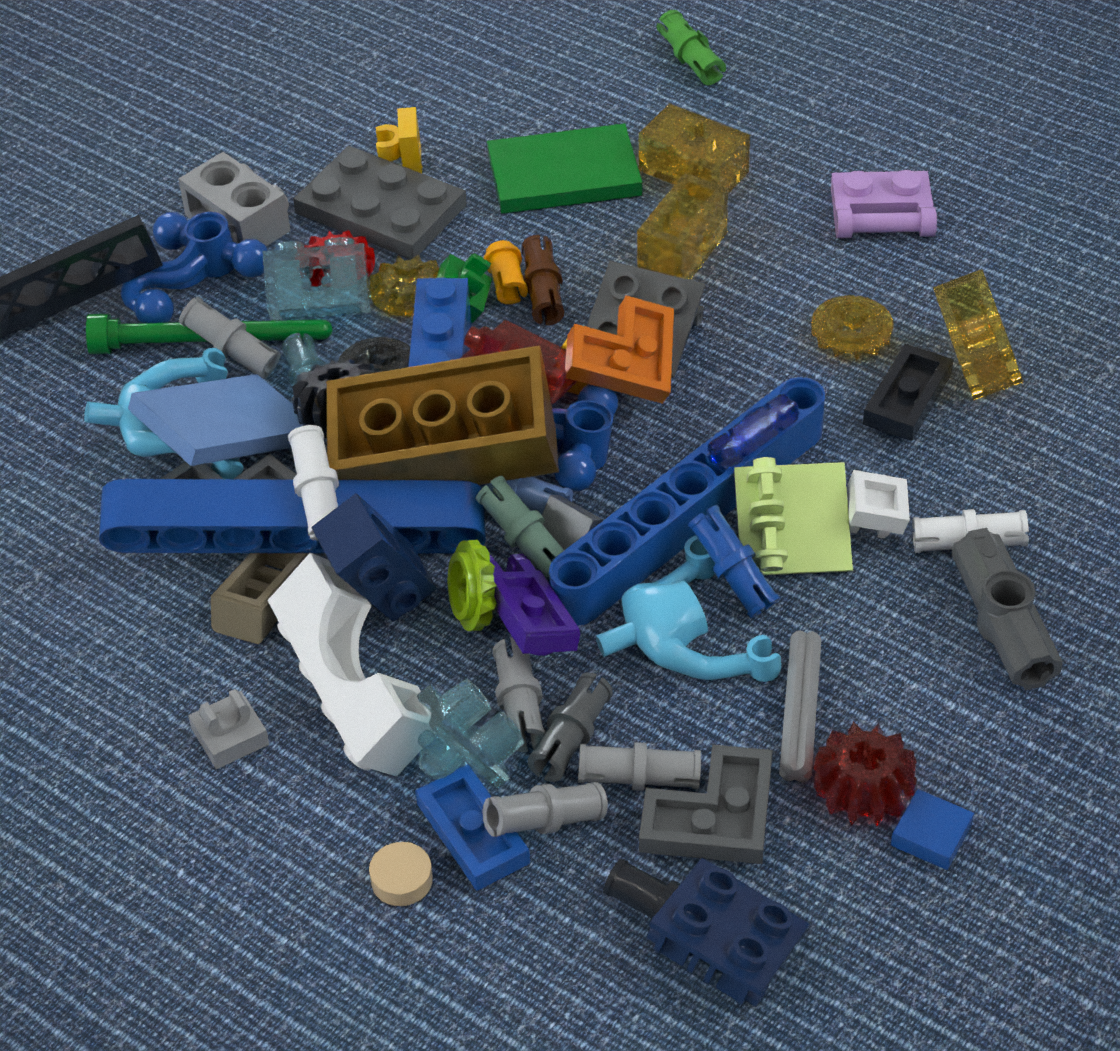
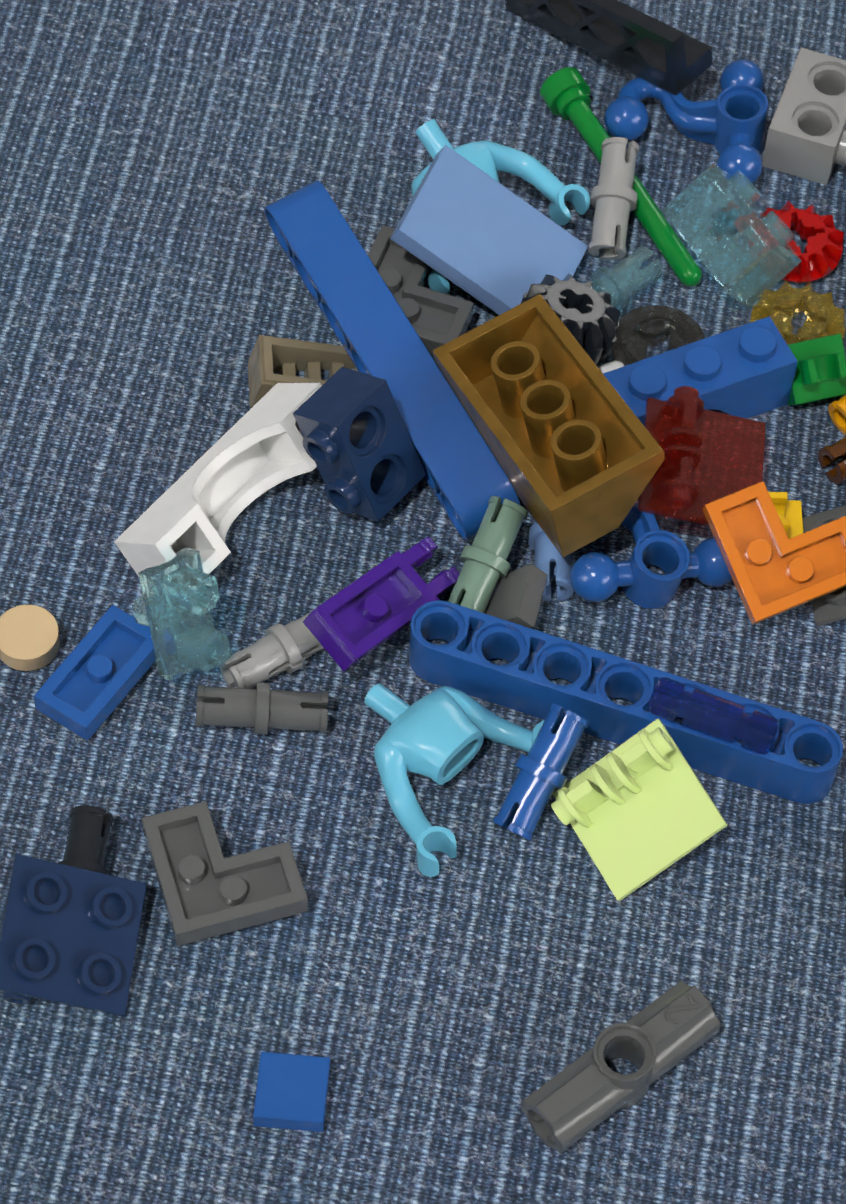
camera: 60 degrees right, 10 degrees up
light grey tile [188,689,269,770] -> none
white pin [288,425,339,541] -> none
lime gear [447,540,497,631] -> none
light grey pin [482,782,608,837] -> none
light grey pin [578,742,701,791] -> none
light grey axle [779,630,822,782] -> none
clear red gear [814,721,917,827] -> none
white tile [847,470,910,538] -> none
white pin [912,509,1029,553] -> none

